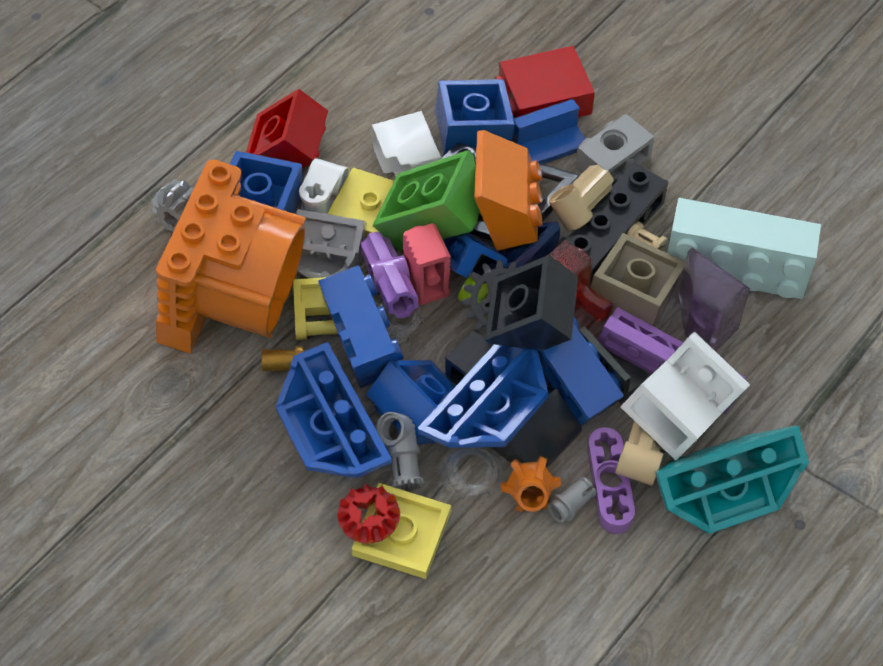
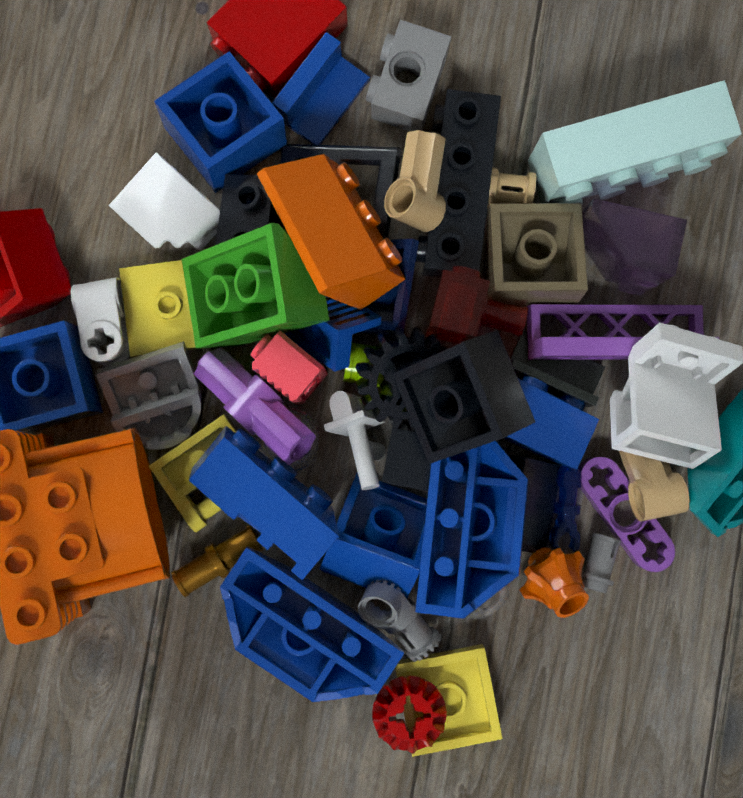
camera: 30 degrees left, 30 degrees up
none -> white arm [324,391,386,490]
none -> clear blue piece [549,465,582,552]

